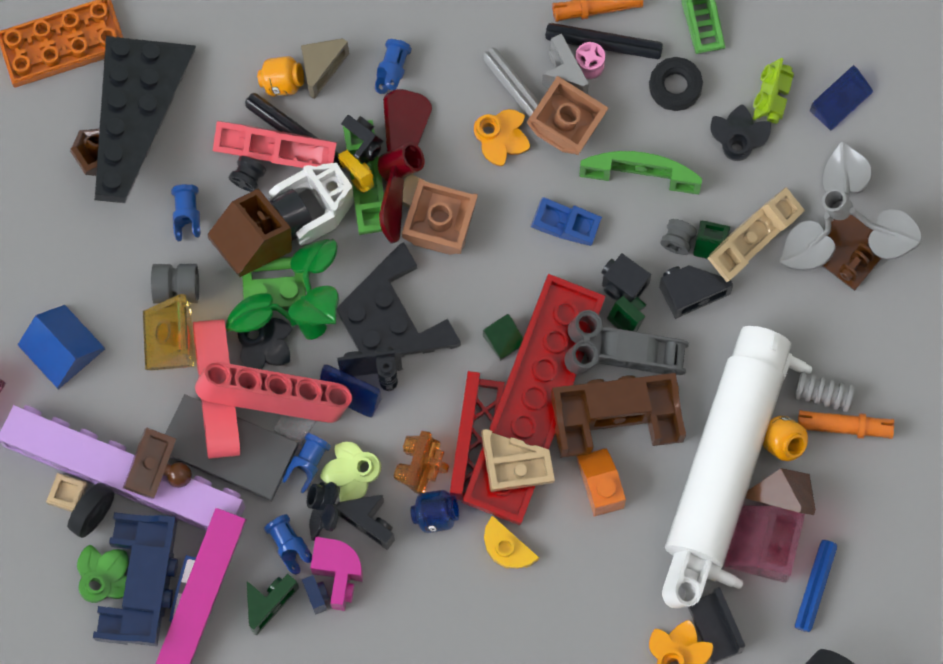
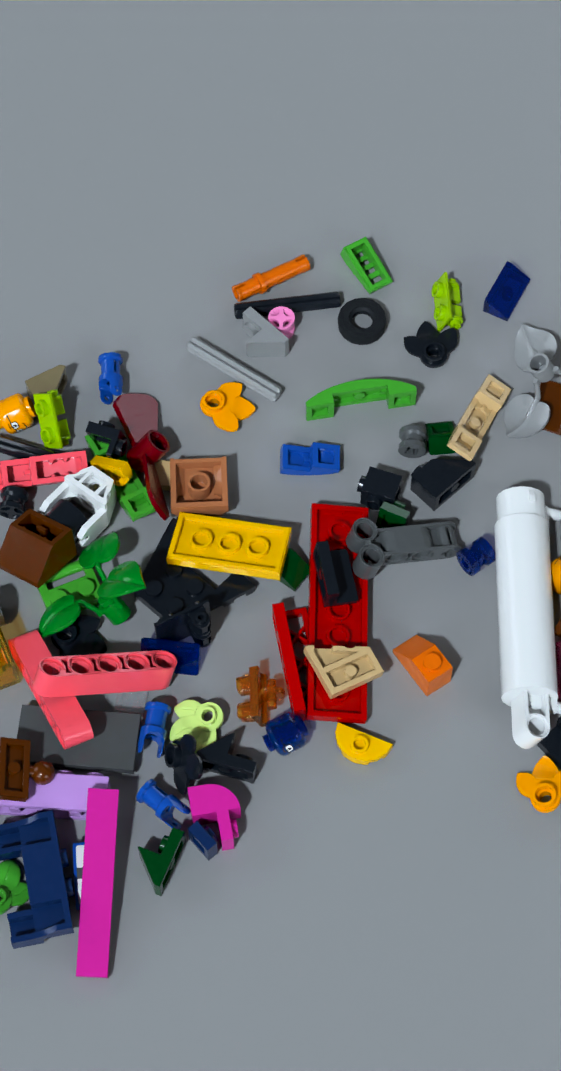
camera: 20 degrees left, 10 degrees down
nougat slope [527,76,608,155] -> none
reddish brown bracket [551,373,686,458] -> none
none -> lime hinge [33,389,71,449]
none -> yellow tile [166,512,292,580]
none -> black panel [313,541,358,607]
none -> clear blue wheel [456,537,496,576]

